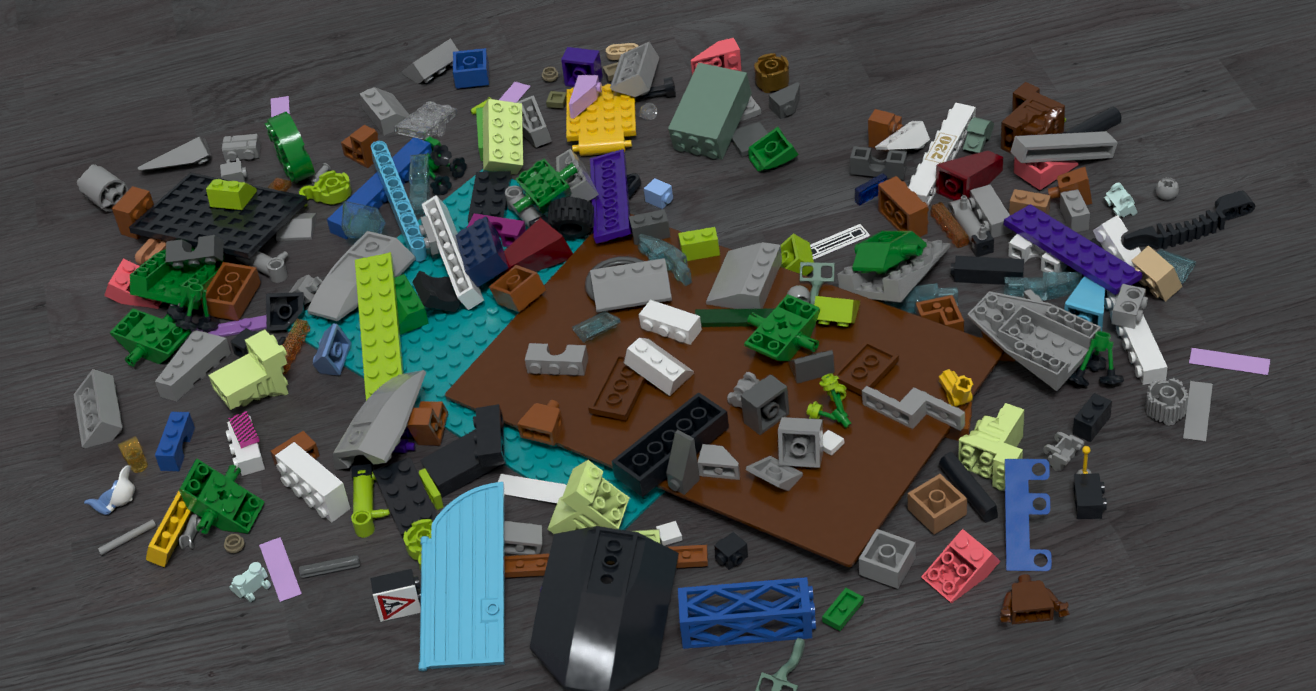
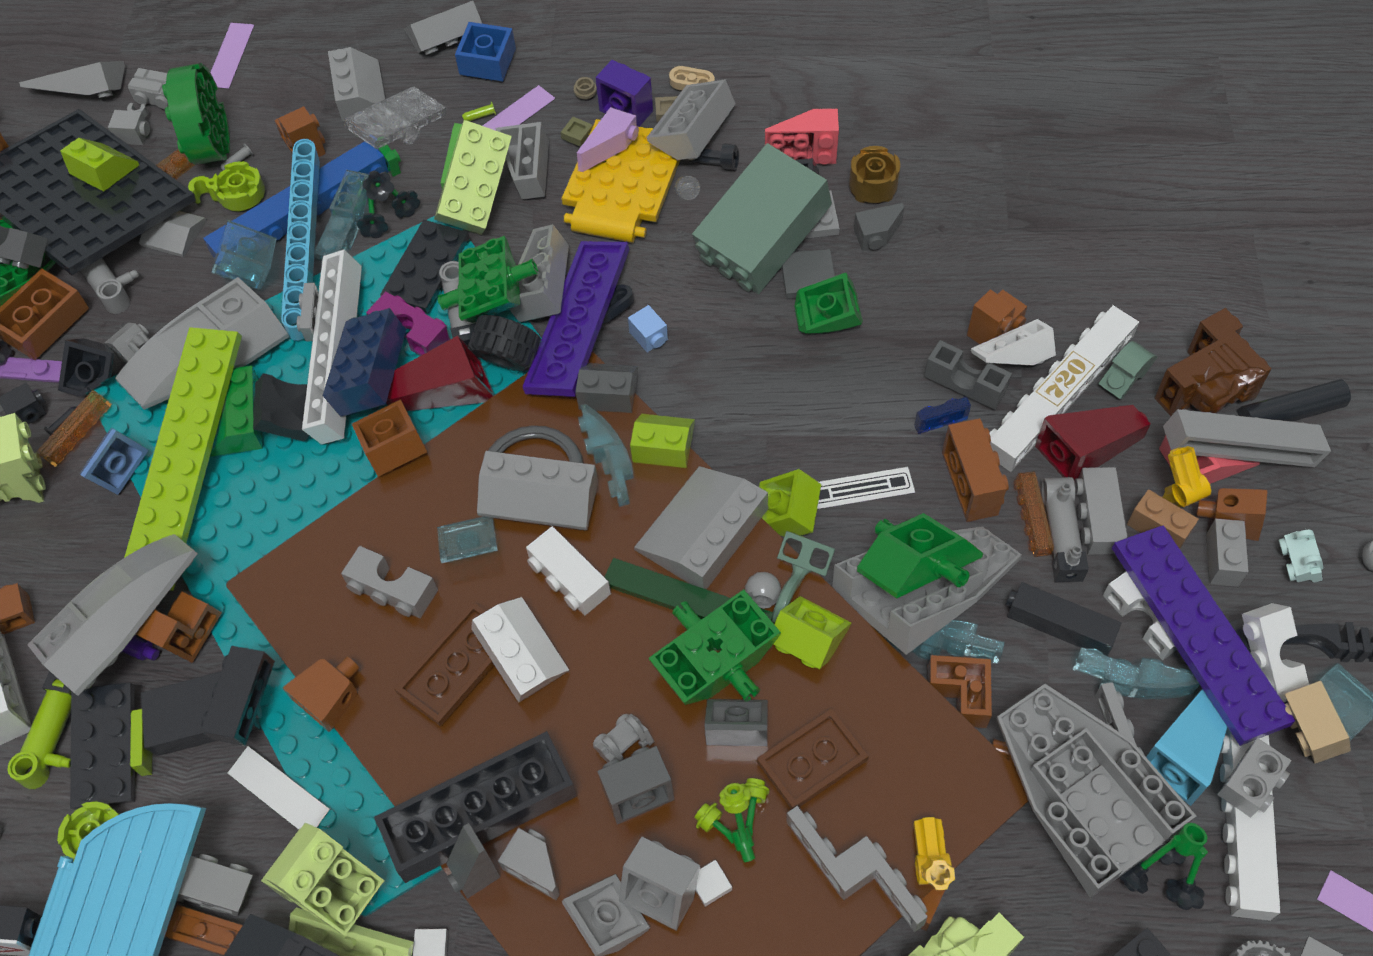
camera: 15 degrees right, 15 degrees up
none -> yellow piece [1162,446,1211,508]

